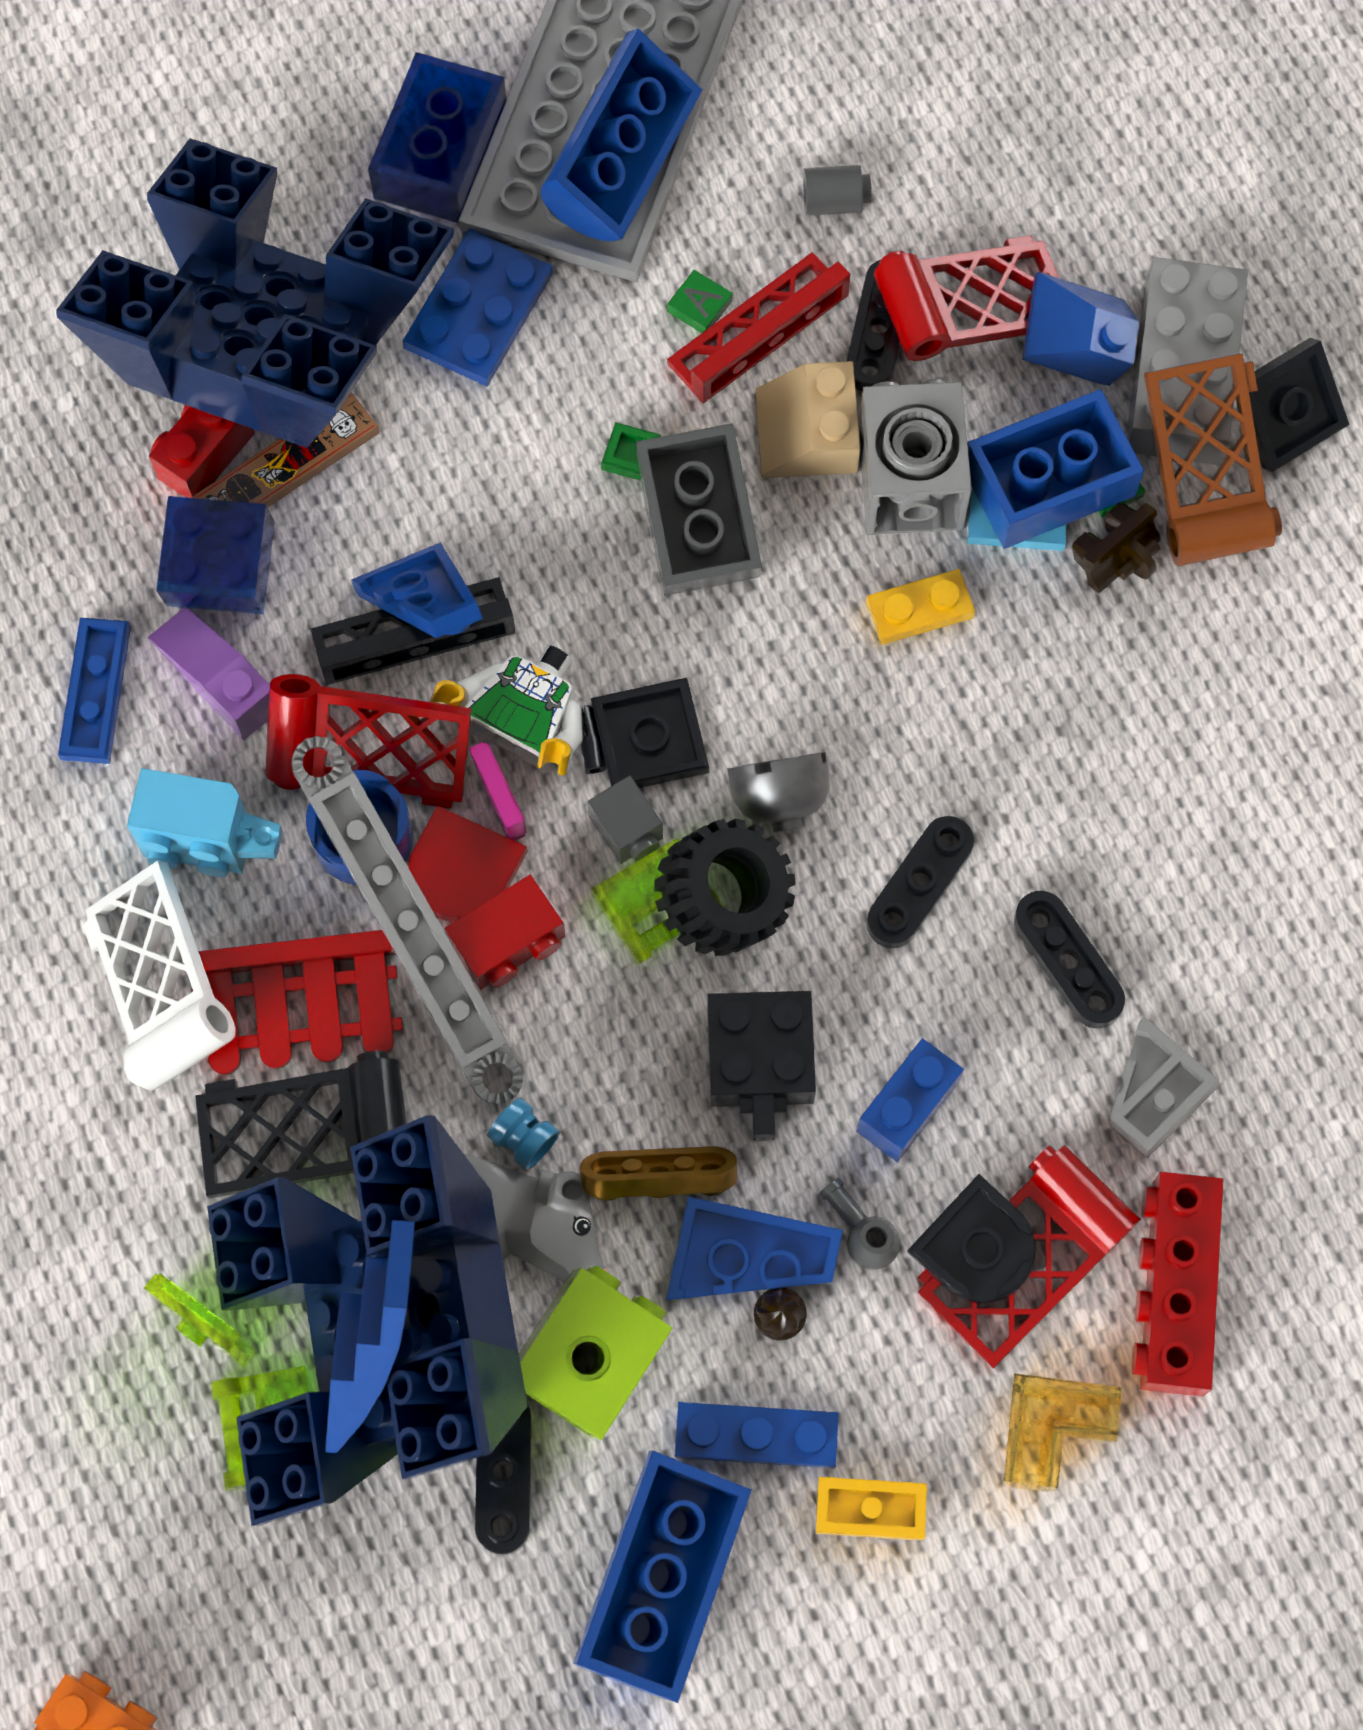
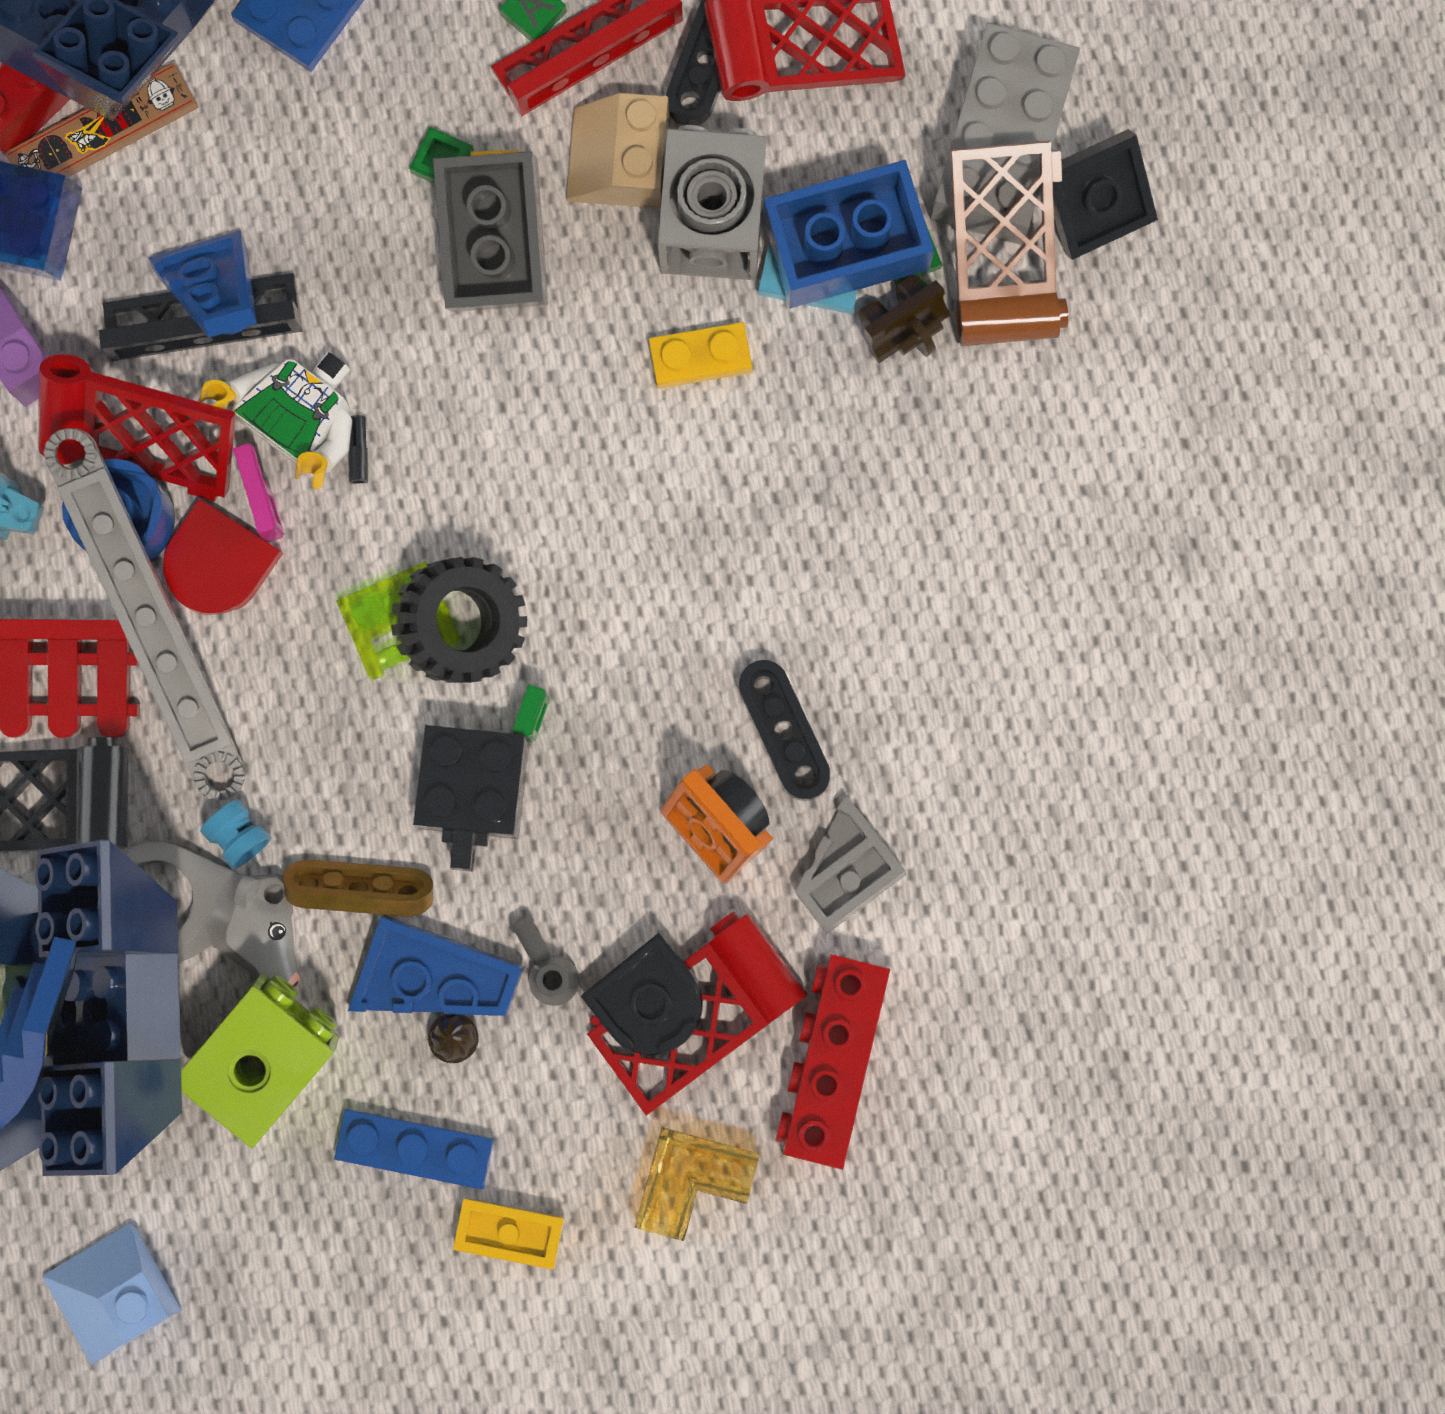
camera: 10 degrees right, 10 degrees up
red piece [444,874,566,990] -> none
black plate [475,1403,532,1555] -> none
blue brick [573,1450,752,1703] -> none
dark grey brick [587,775,663,864] -> none
black tile [591,677,709,788] -> none
flat silver cylinder [727,752,830,832] -> none
blue brick [856,1038,964,1163] -> none
black plate [867,816,974,948] -> none
blue slope [1022,272,1140,386] -> none
none -> light blue slope [42,1222,182,1365]
none -> green tile [512,684,550,743]
none -> orange piece [660,764,773,885]

